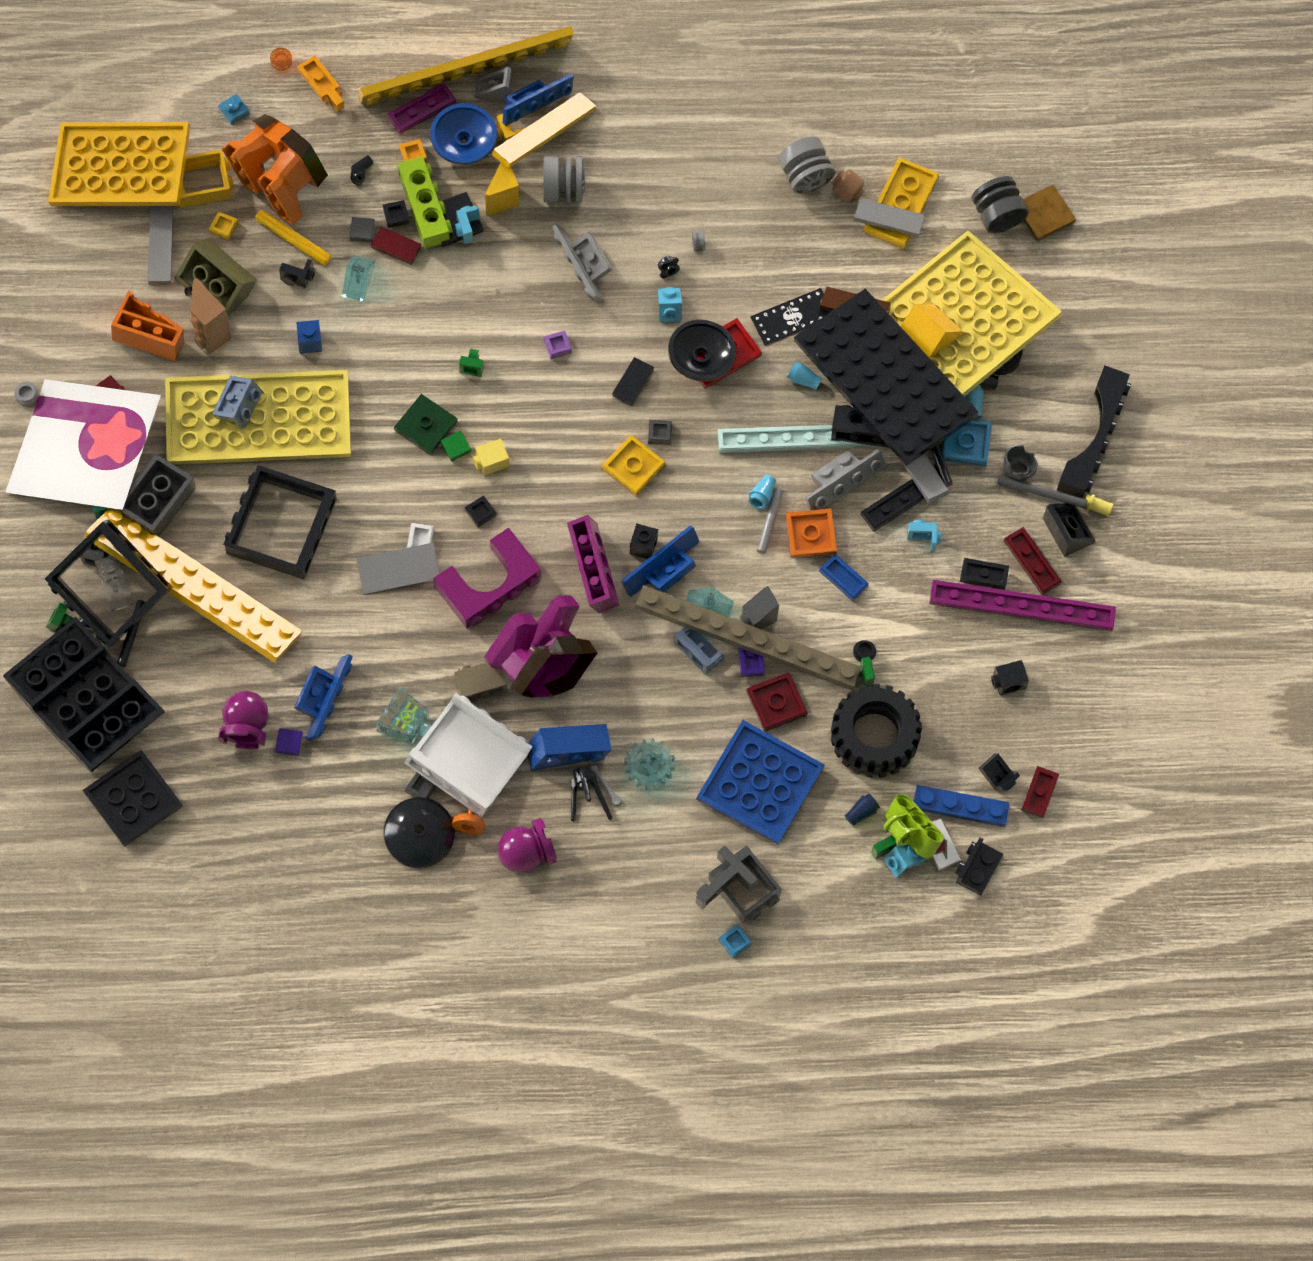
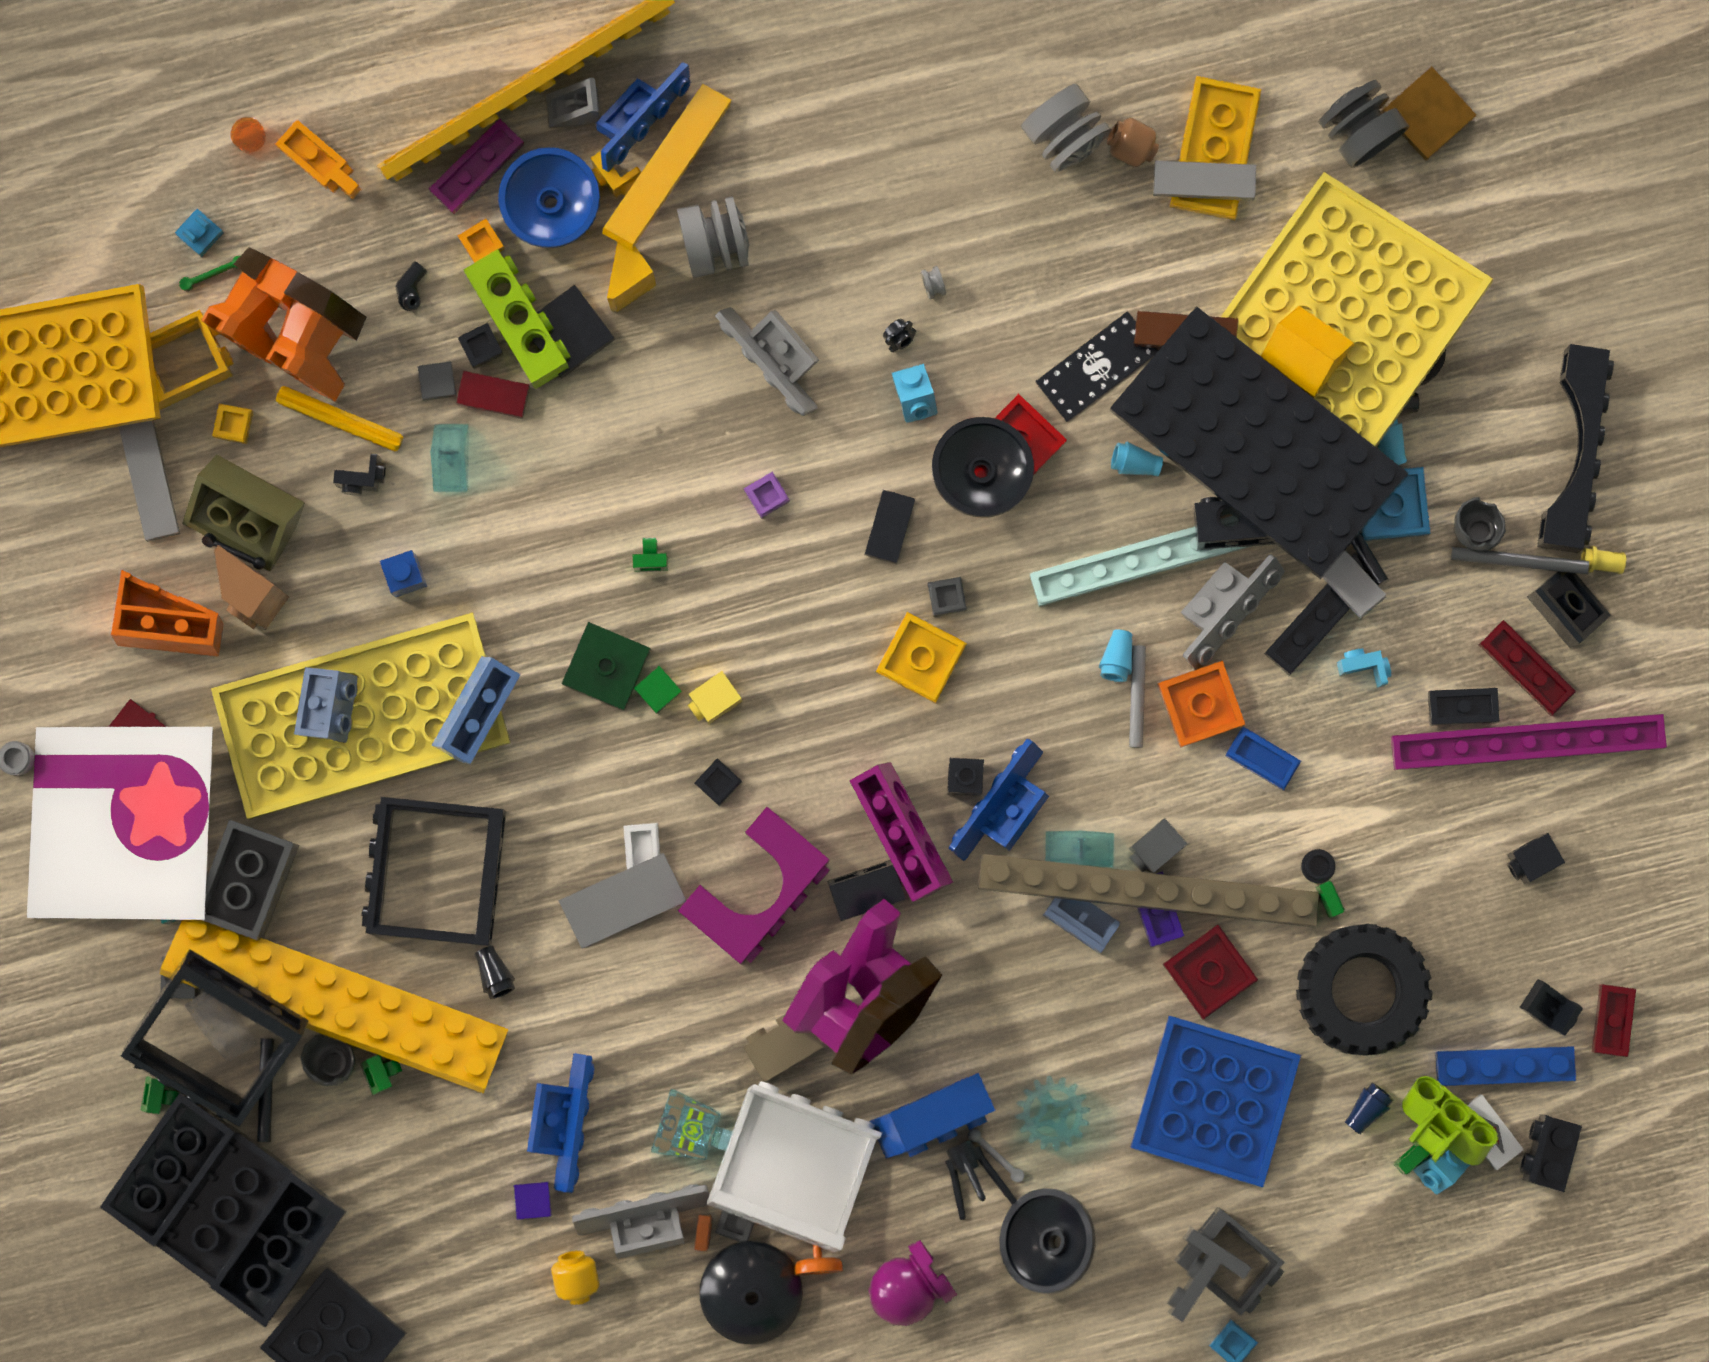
camera: 10 degrees left, 15 degrees up
magenta tile [218,690,269,749] -> none
medium azure bracket [455,206,480,244] -> none
none -> green hinge [179,256,240,291]
none -> dark grey hair [300,1034,356,1086]
none -> green tile [360,1055,402,1095]
none -> medium blue brick [432,656,521,764]
none -> black cone [475,946,515,999]
none -> yellow head [551,1251,599,1305]
none -> light grey bracket [572,1184,710,1259]
none -> dark orange tile [694,1214,713,1251]
none -> black hinge [827,860,906,921]
none -> black dish [999,1188,1096,1293]

